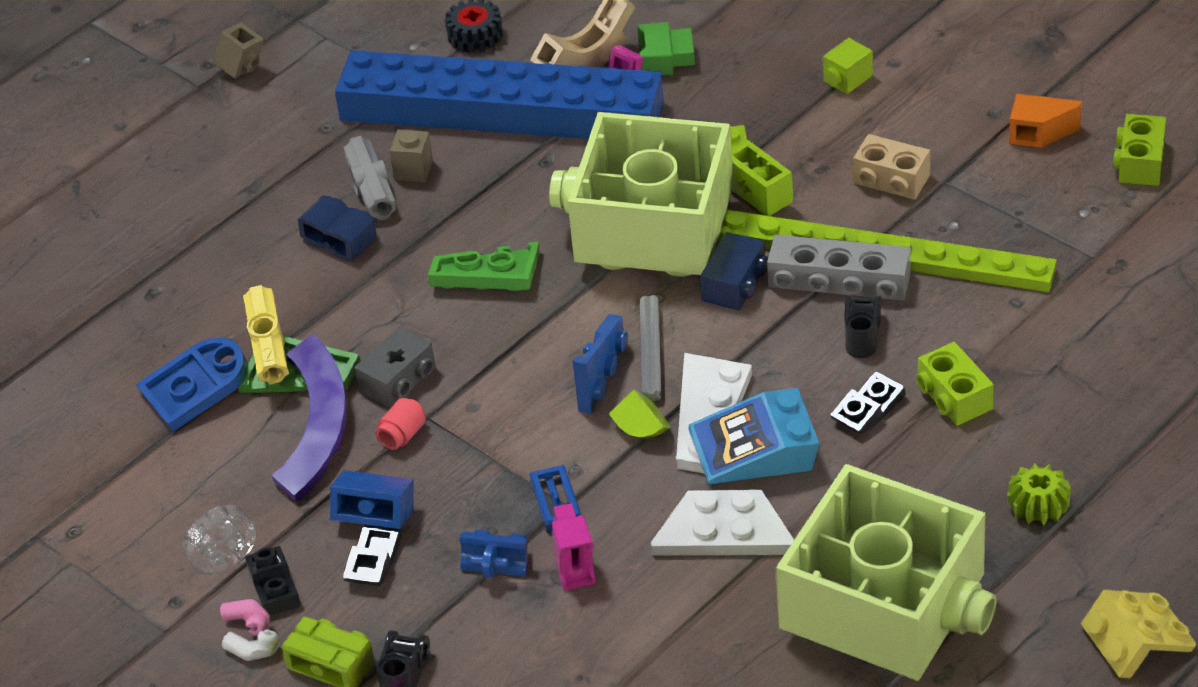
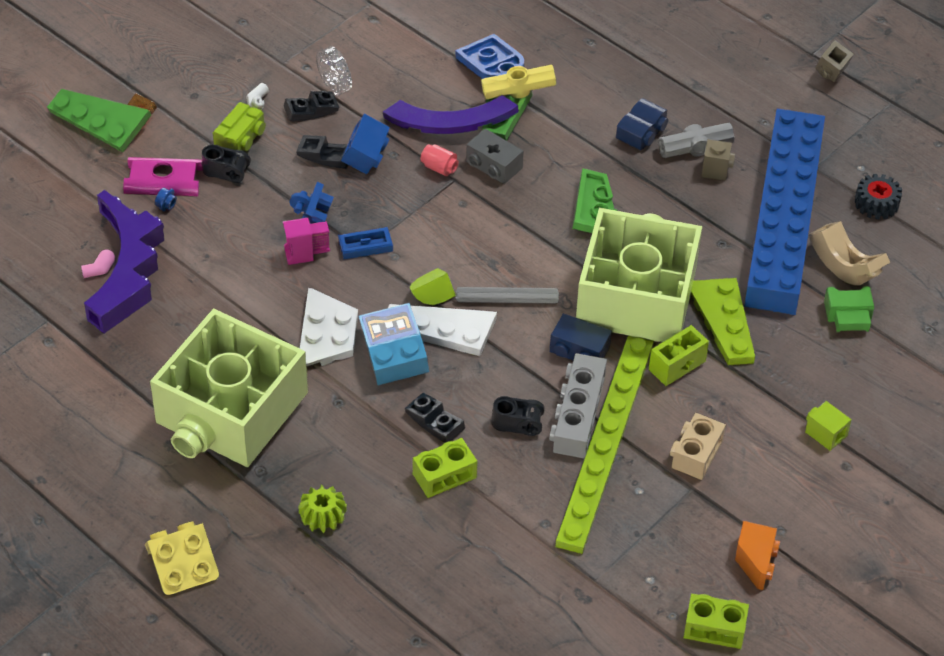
camera: 85 degrees right, 5 degrees up
bright pink arm [220,599,271,636] -> none
blue wing [573,314,628,414] -> none
dark pink tile [609,45,643,70] -> none

